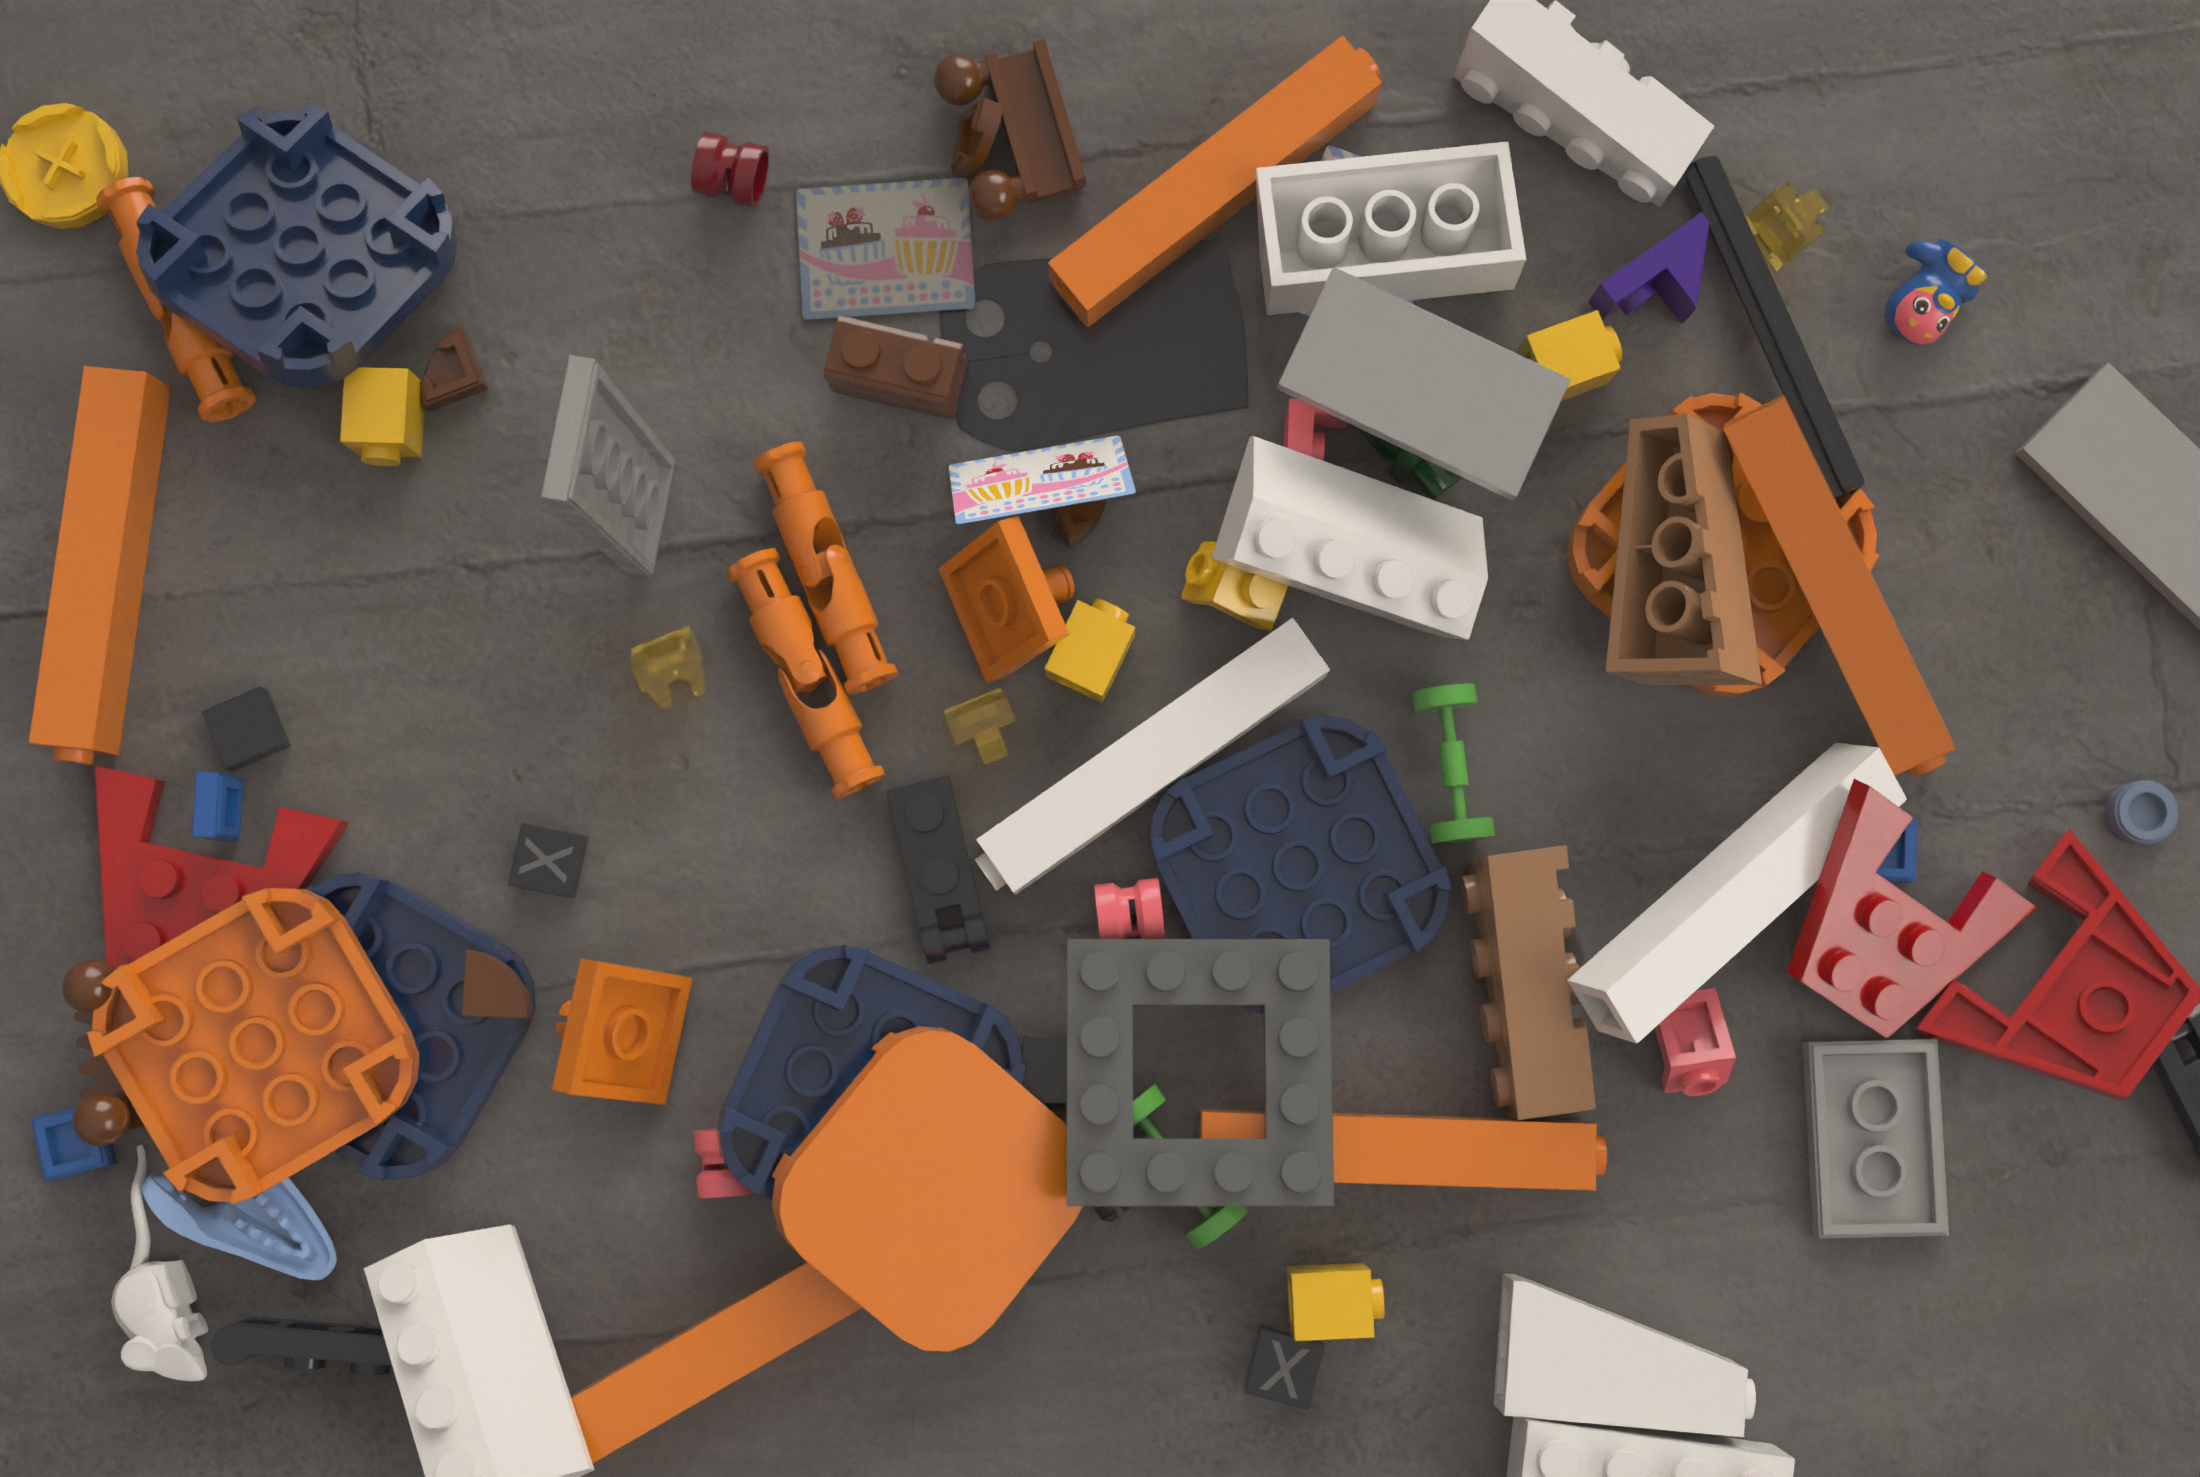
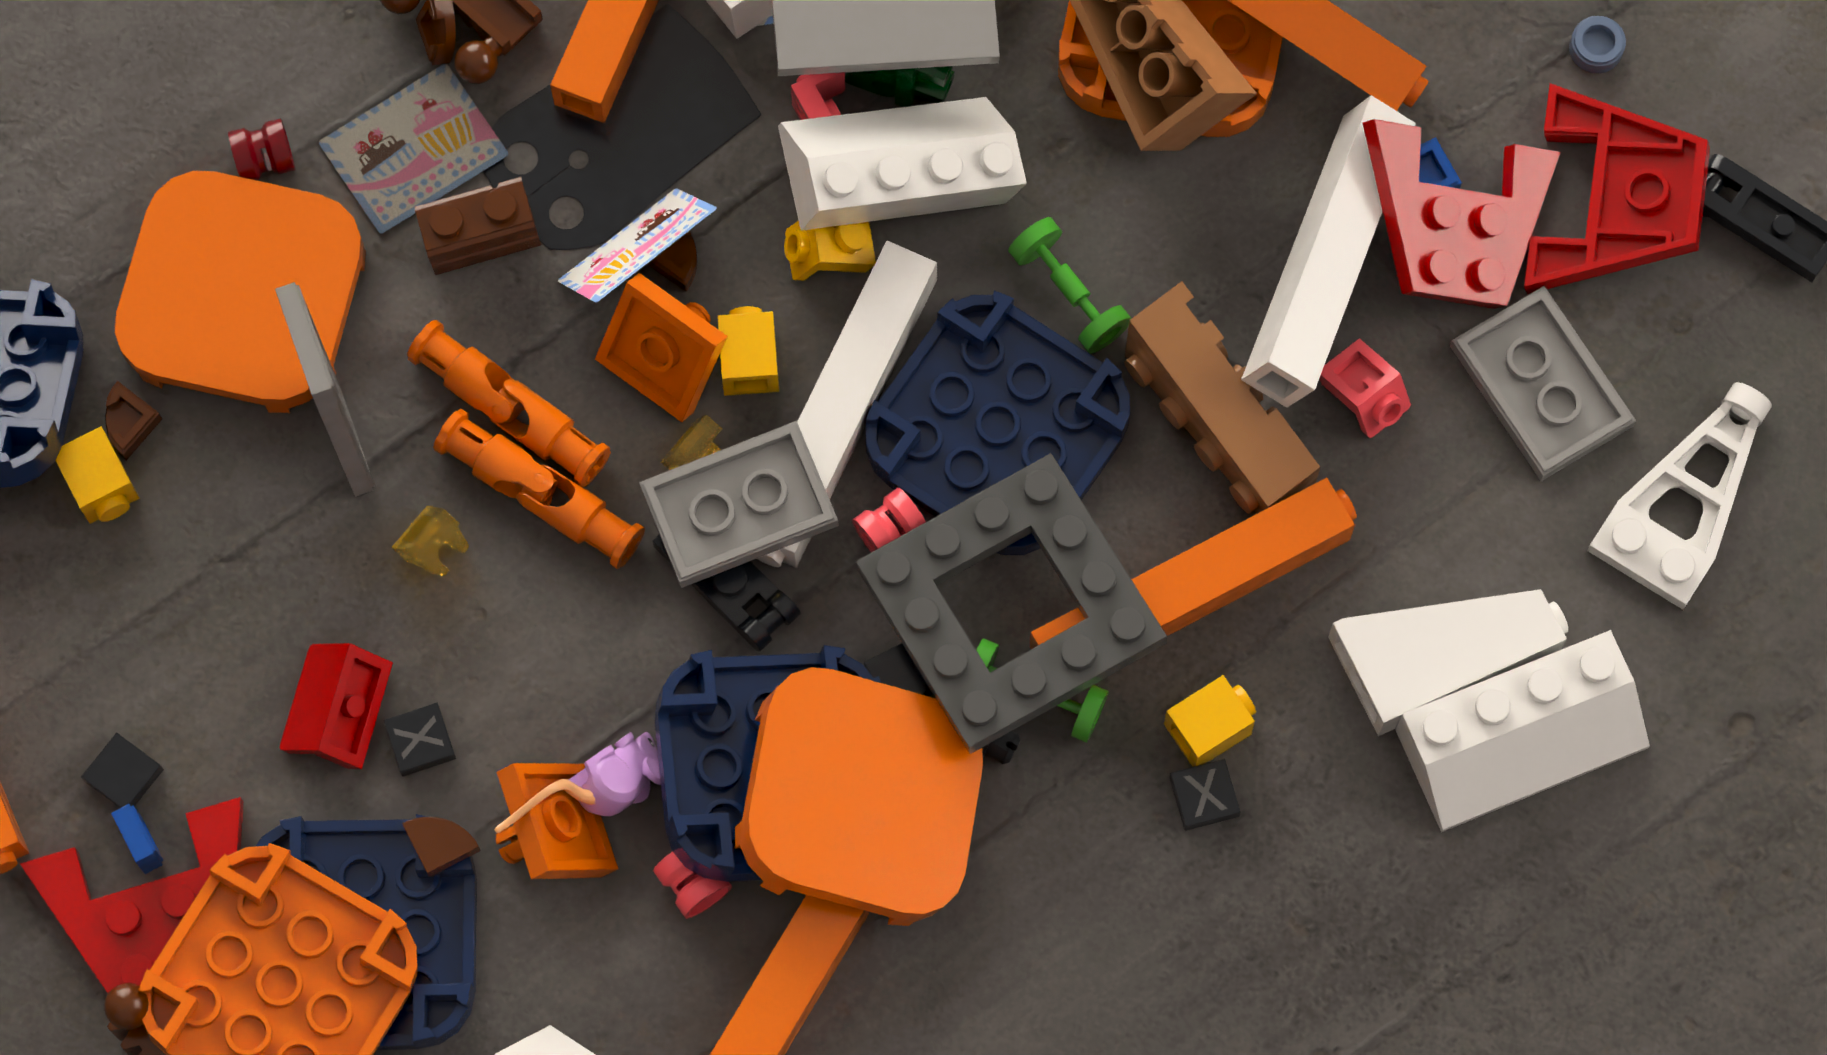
camera: 30 degrees left, 10 degrees down
none -> orange tile [115,171,366,413]
none -> red panel [279,643,393,769]
none -> lavender animal [494,732,661,833]
none -> light grey tile [639,421,839,588]
none -> white plate [1587,382,1772,610]

